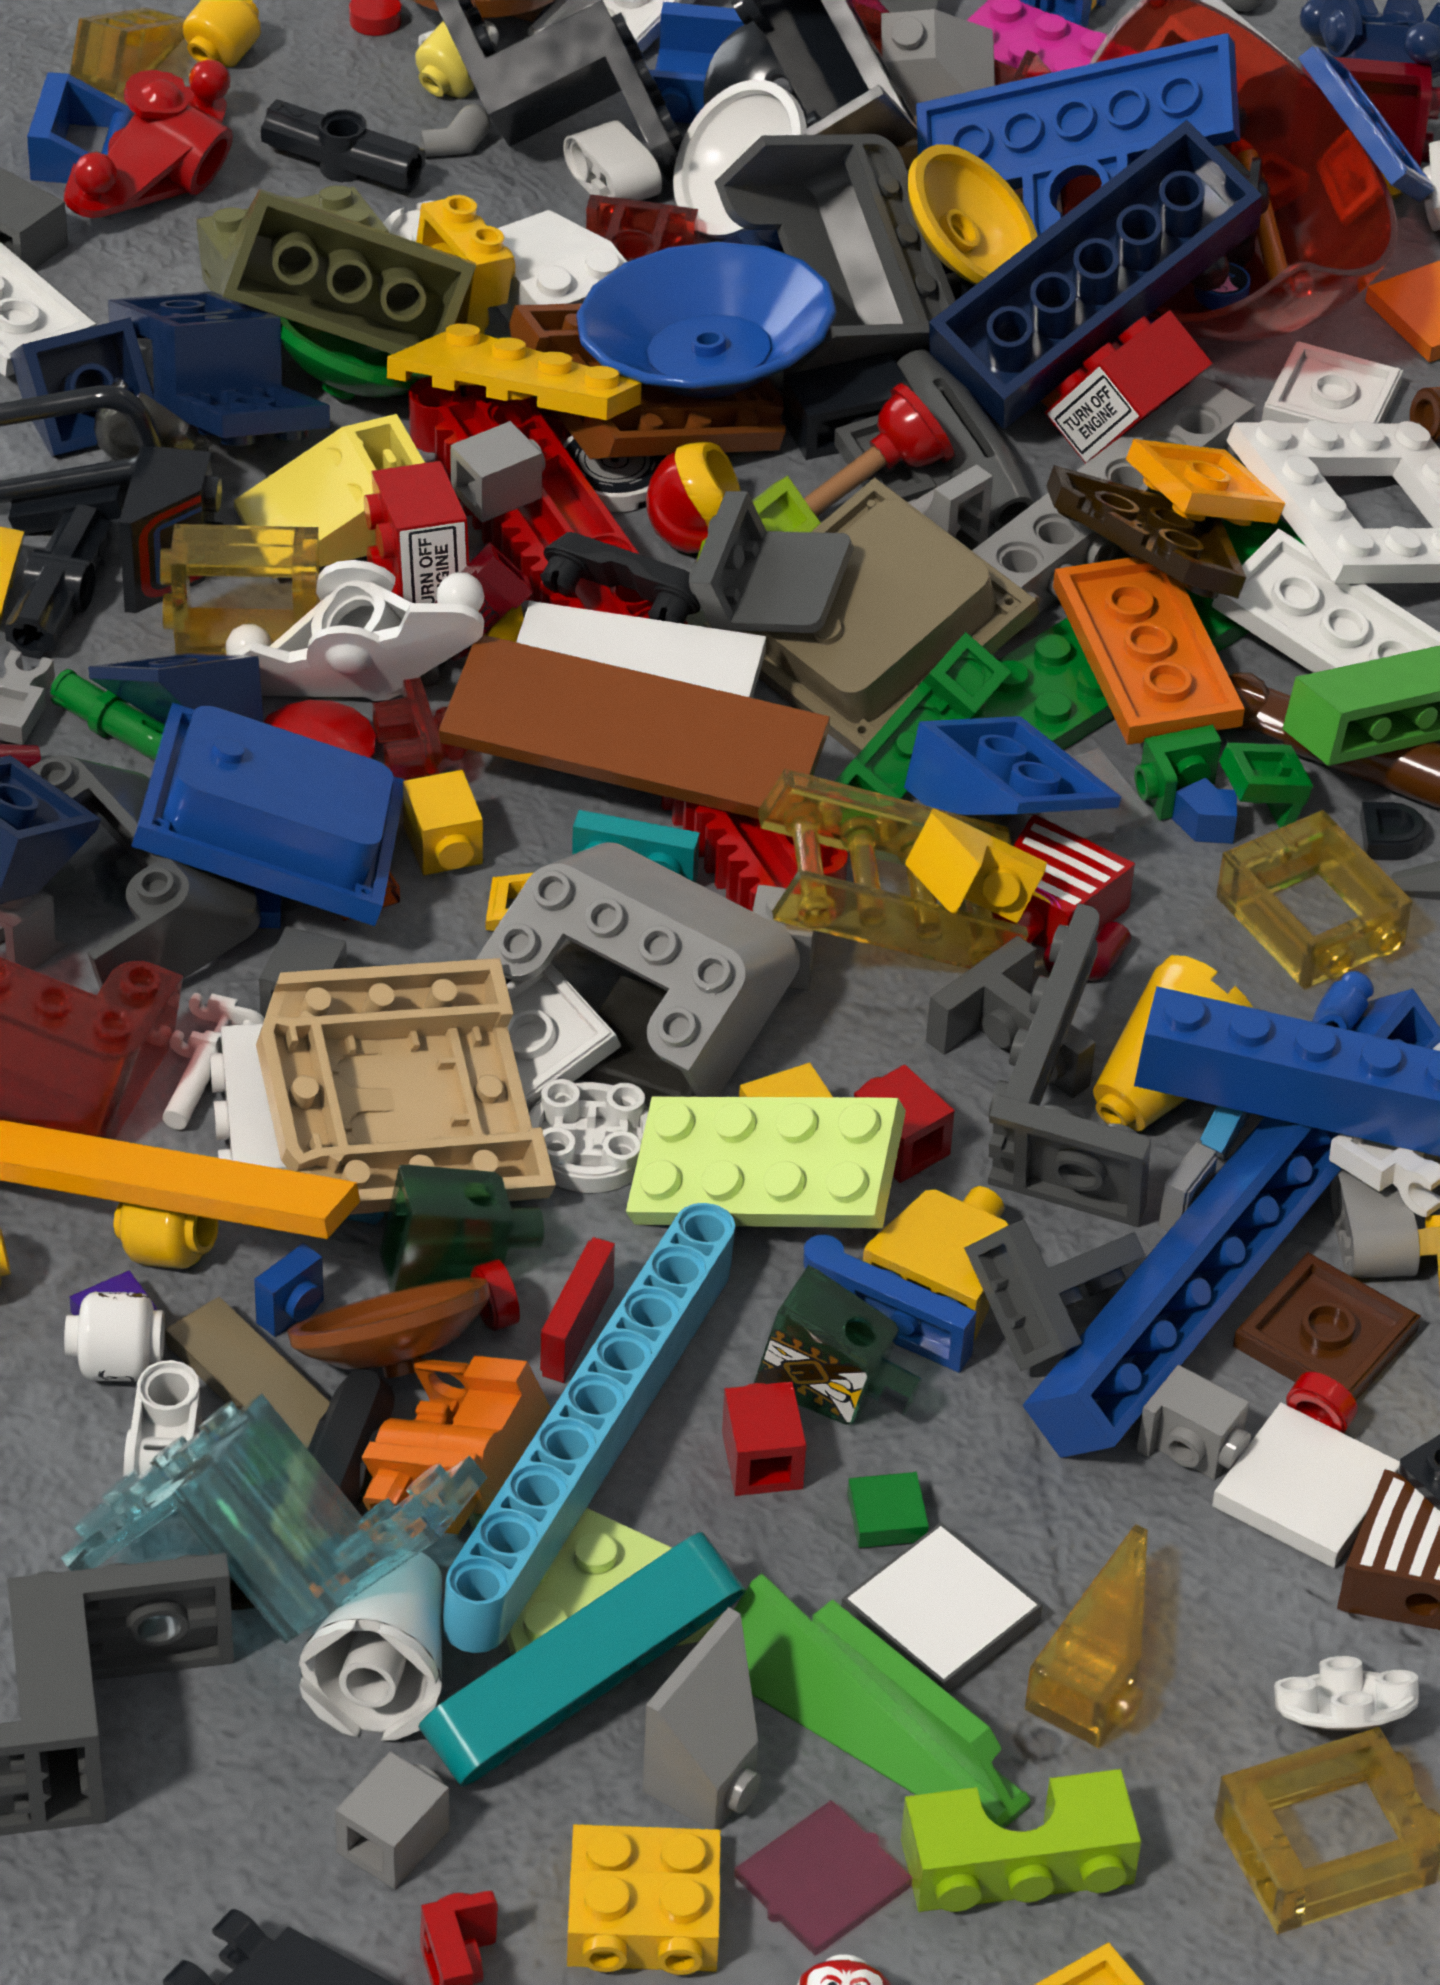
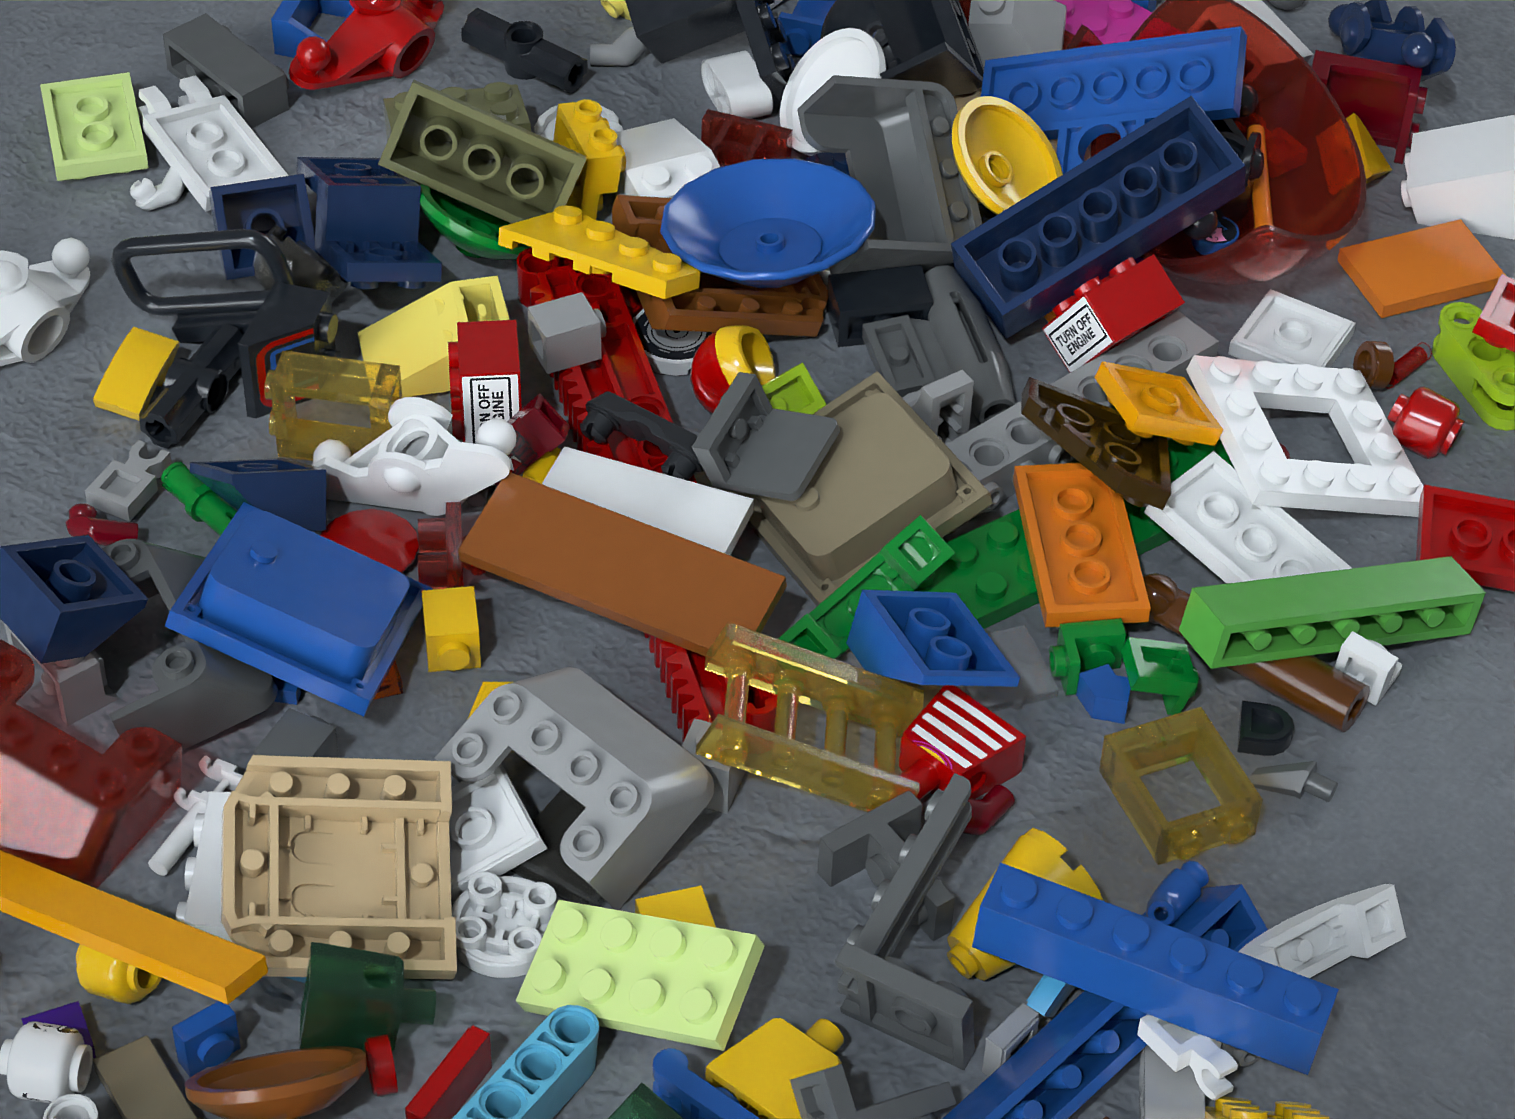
camera: 10 degrees right, 0 degrees up
teal plate [572,810,700,883] -> none
red piece [804,383,955,517] -> none
red brick [854,1064,955,1183] -> none
yellow slope [905,808,1047,923] -> none
blue tile [1298,46,1434,202] -> none

